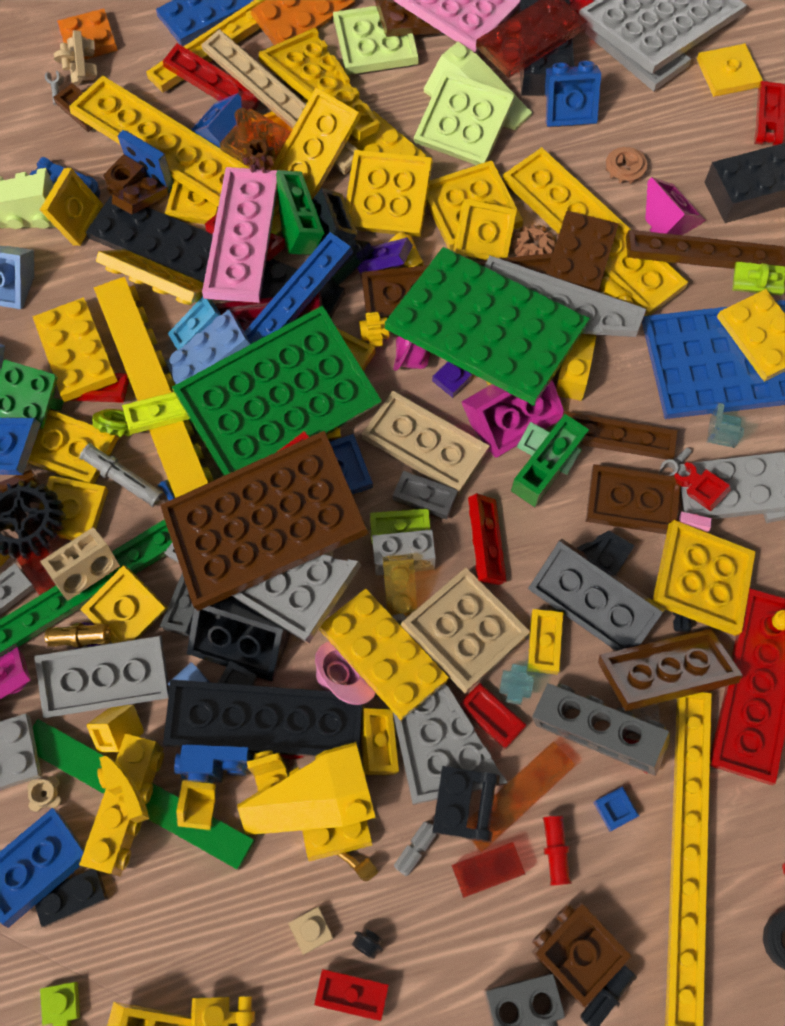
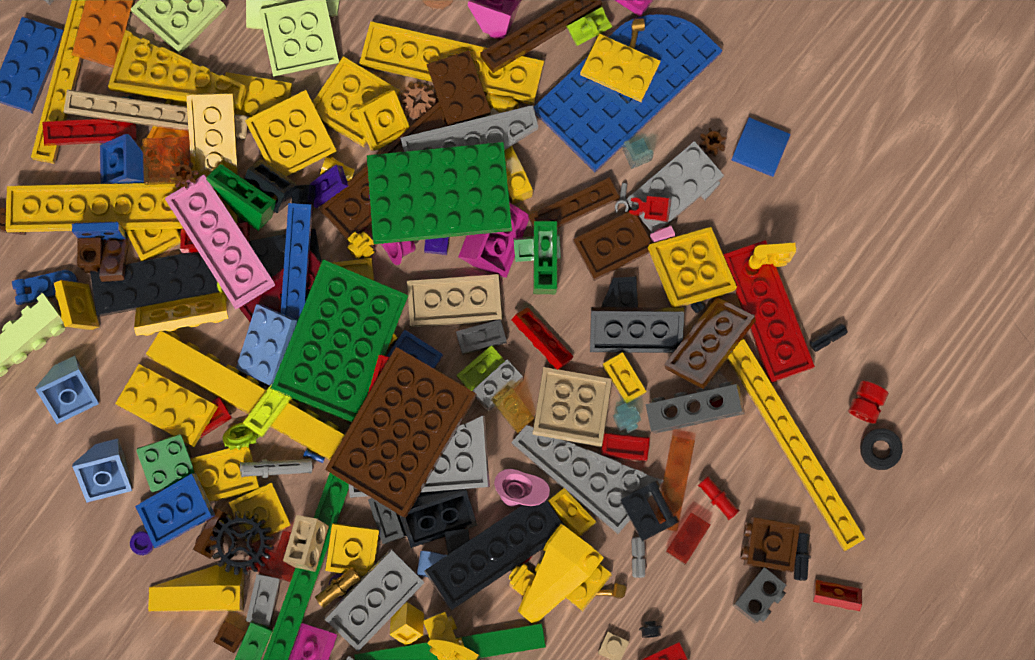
camera: 40 degrees left, 10 degrees up
dark azure plate [168,296,221,350] -> none
blue plate [174,745,254,784] -> none
yellow panel [176,780,216,830] -> none
yellow plate [319,588,449,721] -> none
blue tile [593,787,639,832] -> none

